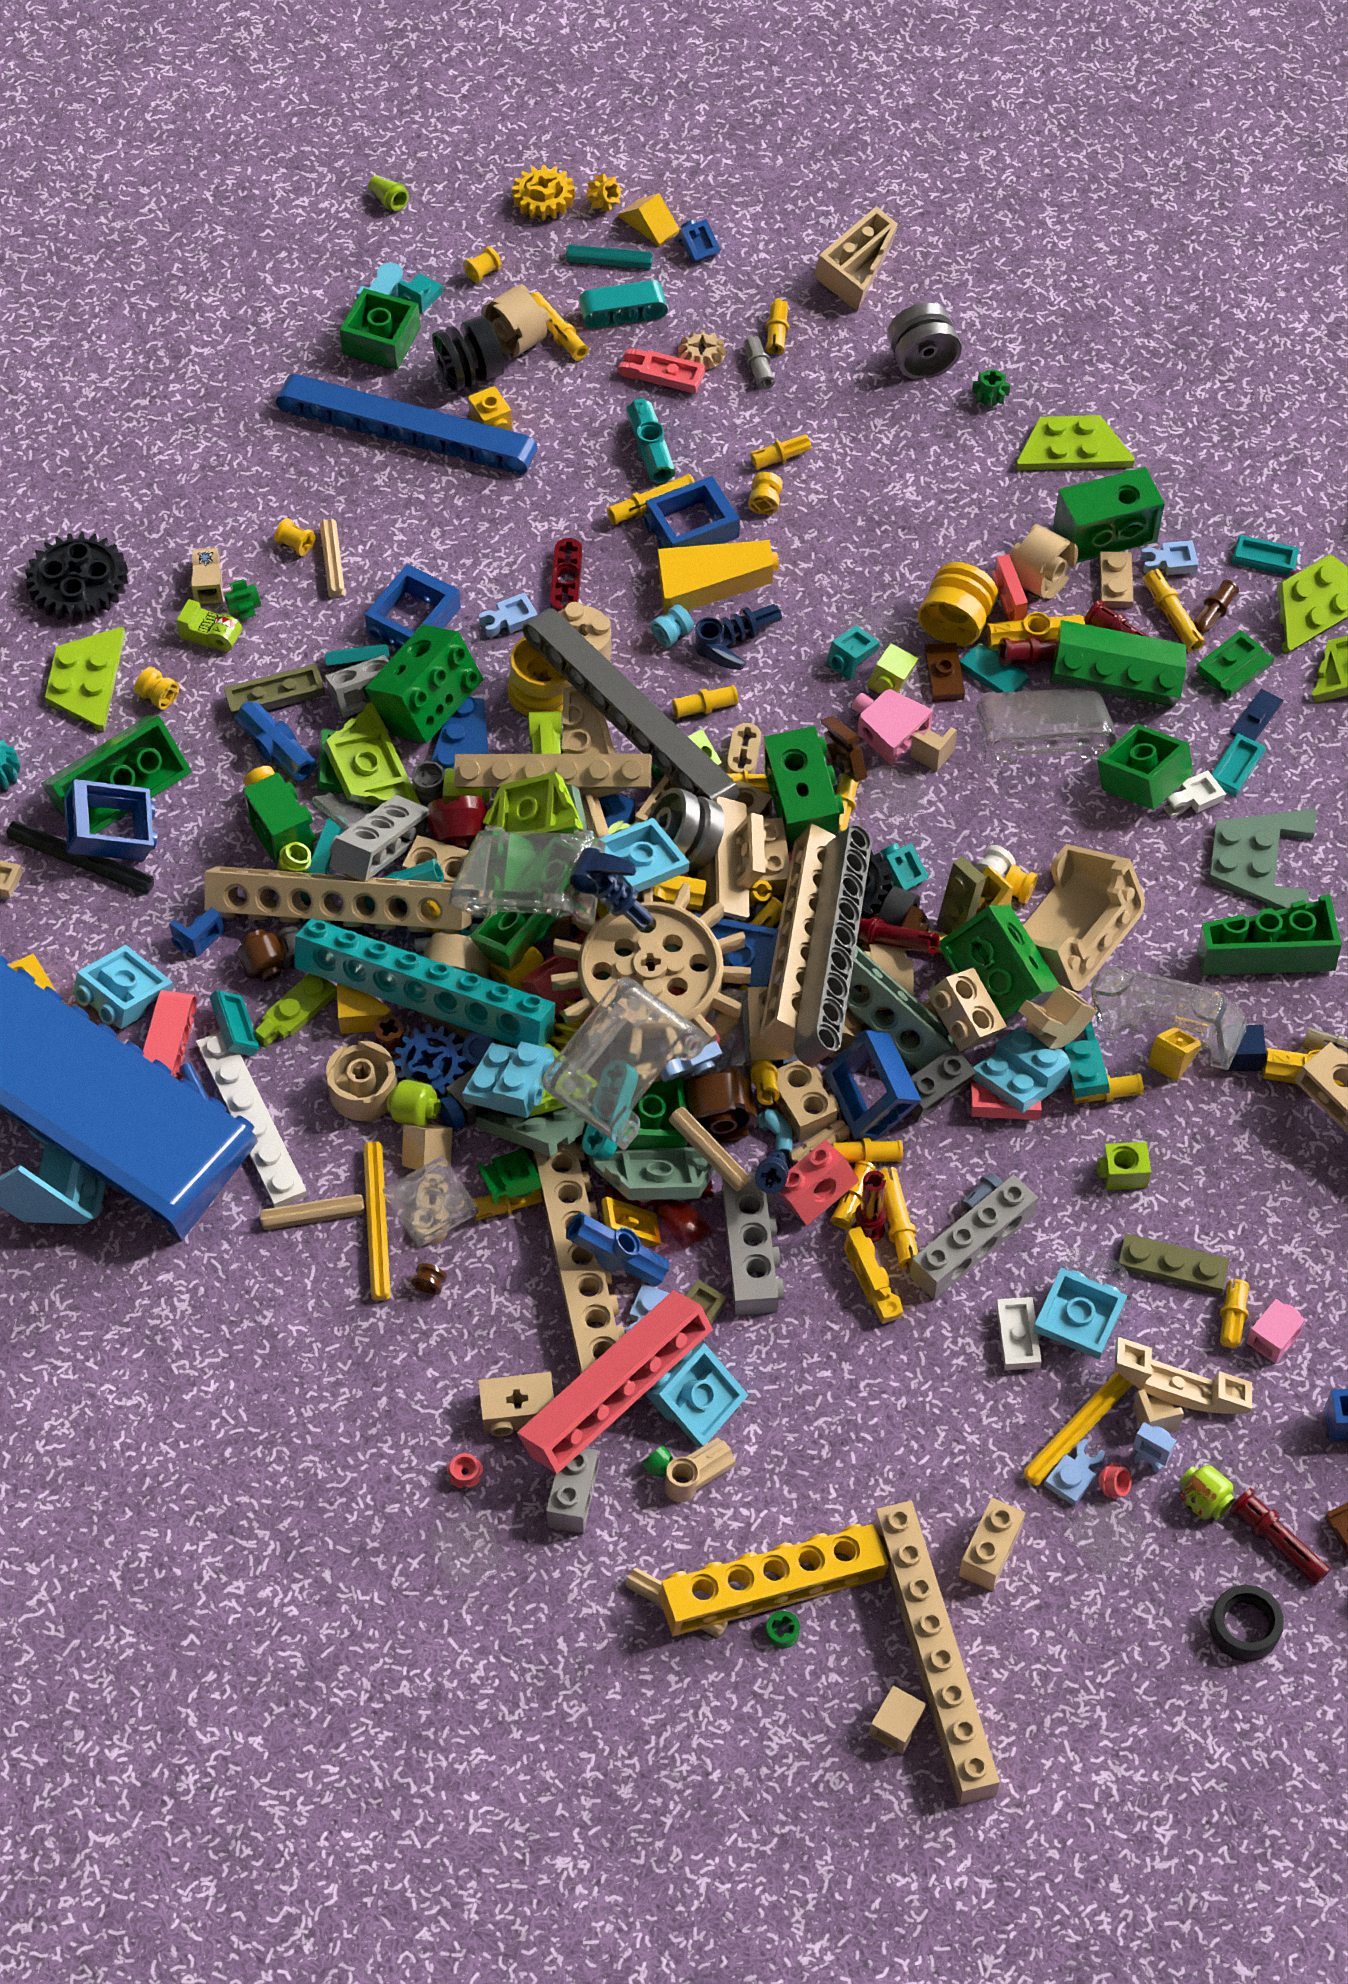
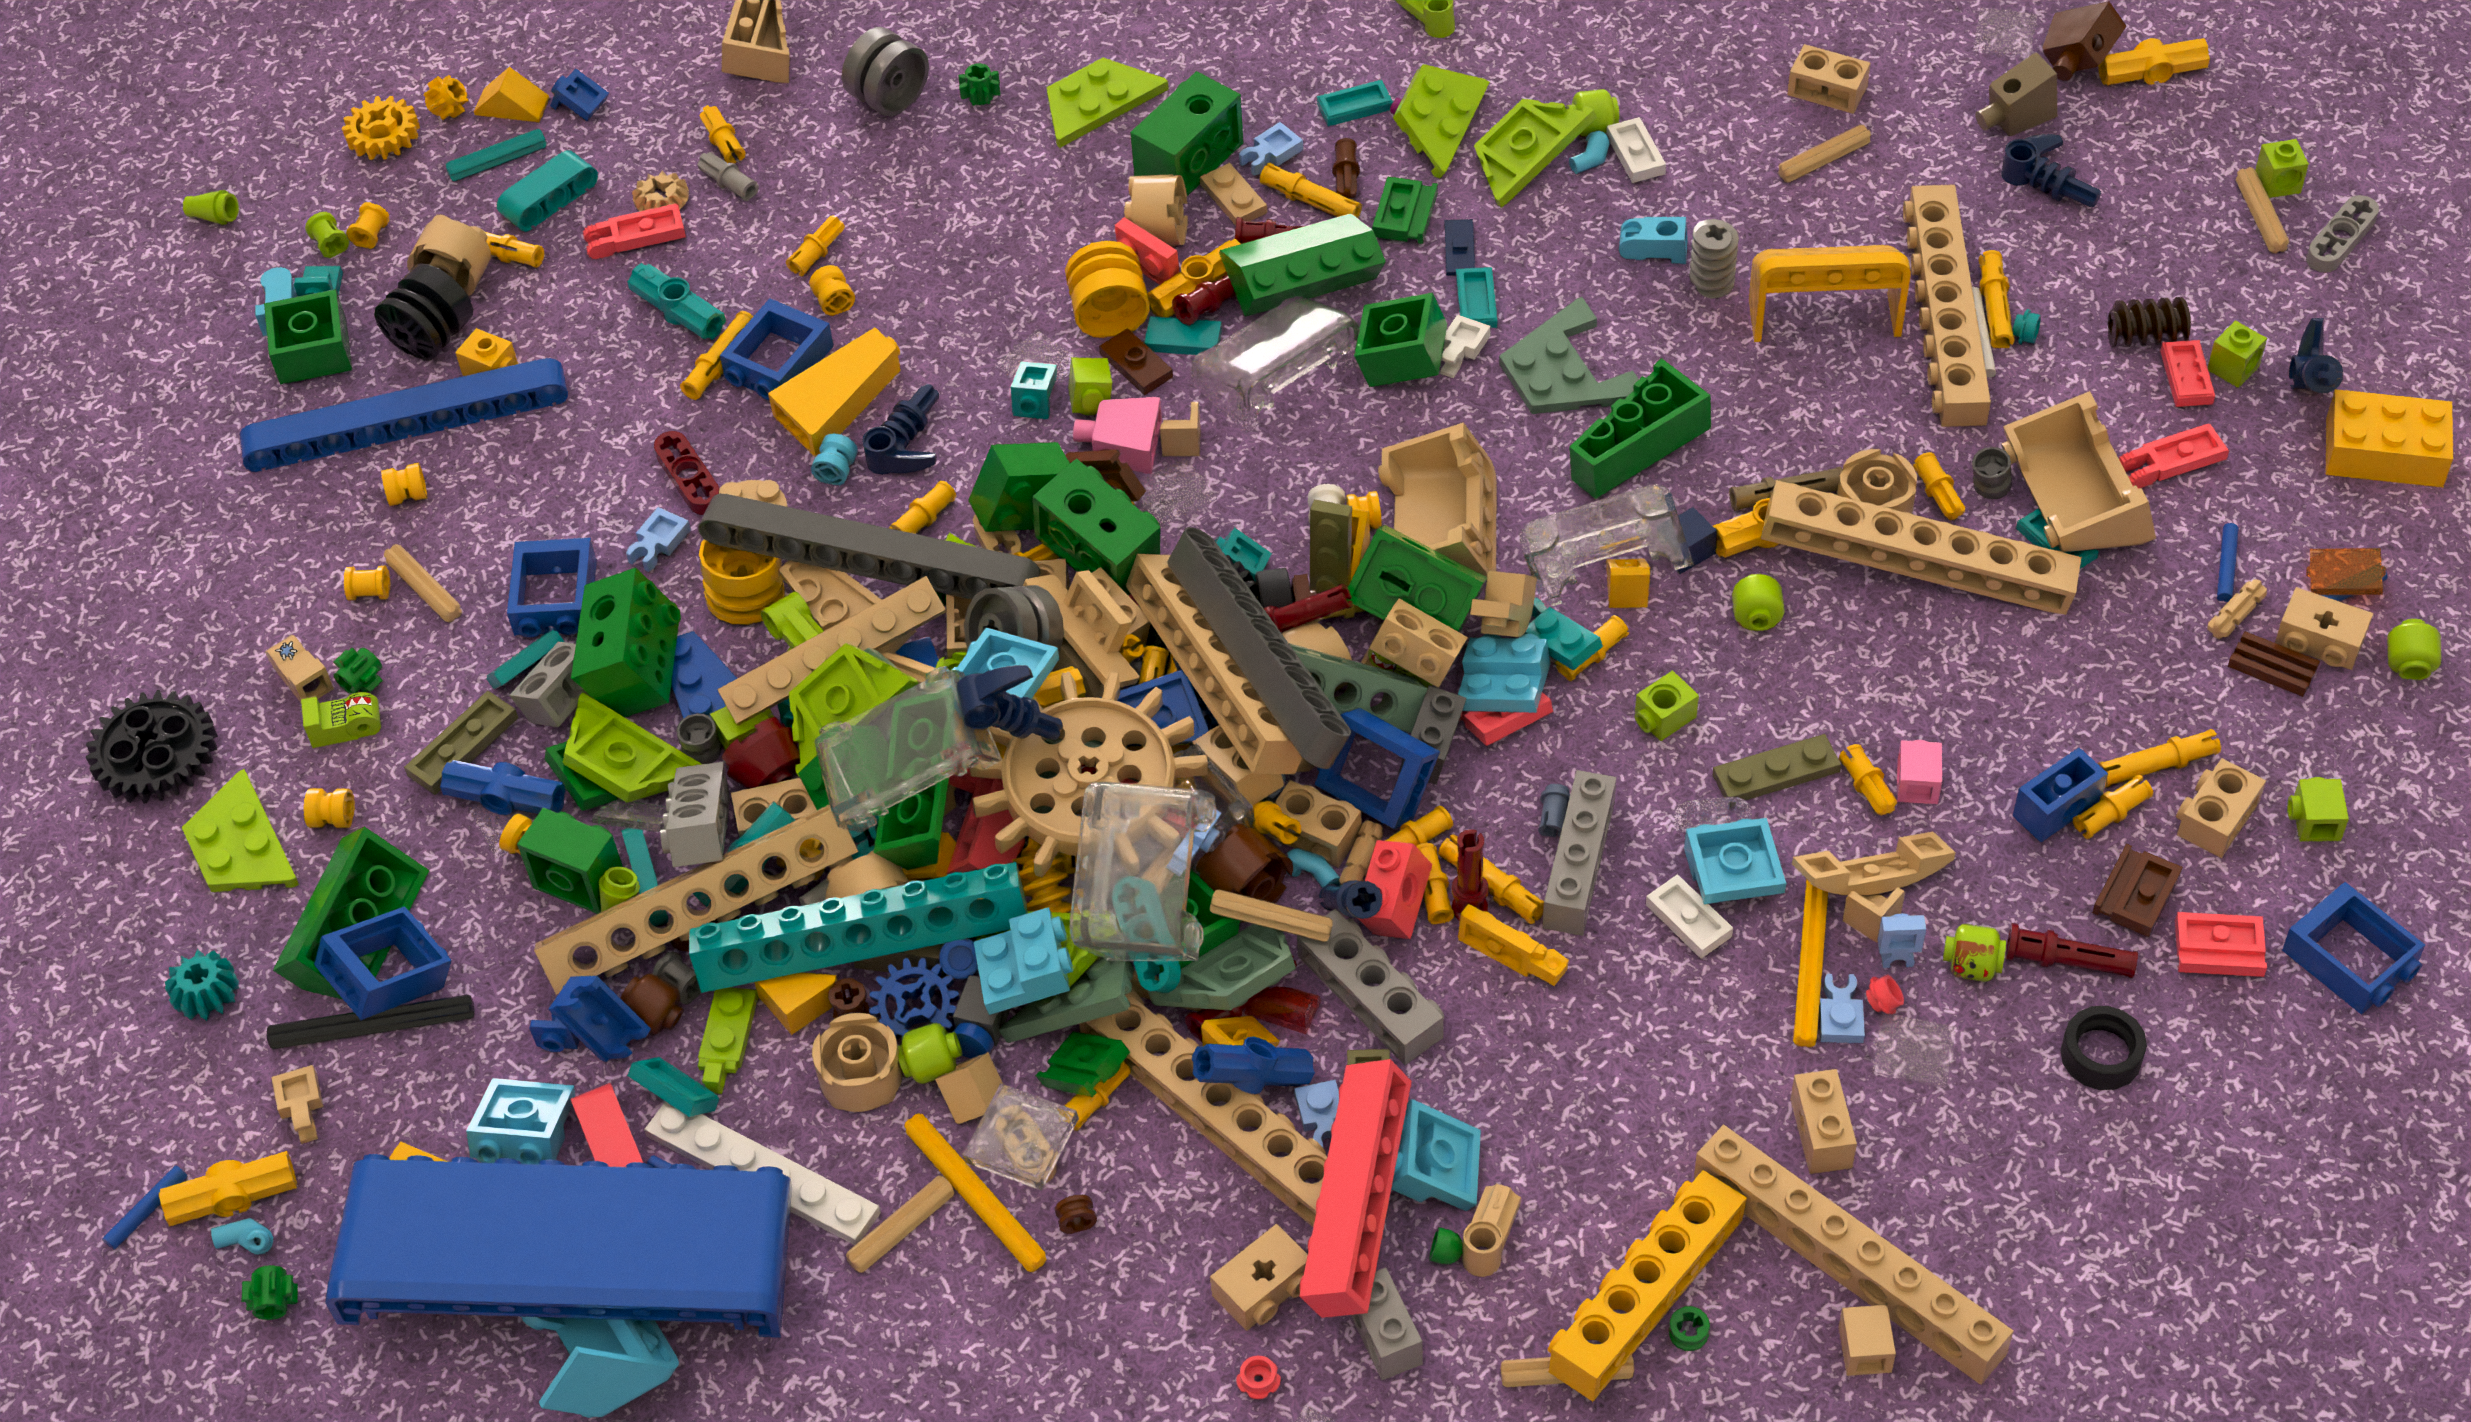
camera: 30 degrees left, 5 degrees down
none -> lime bush [305,212,349,258]
none -> yellow wheel [381,462,428,506]
none -> blue hinge [548,976,651,1062]
none -> green brick [968,442,1070,532]
none -> lime head [1732,574,1785,631]

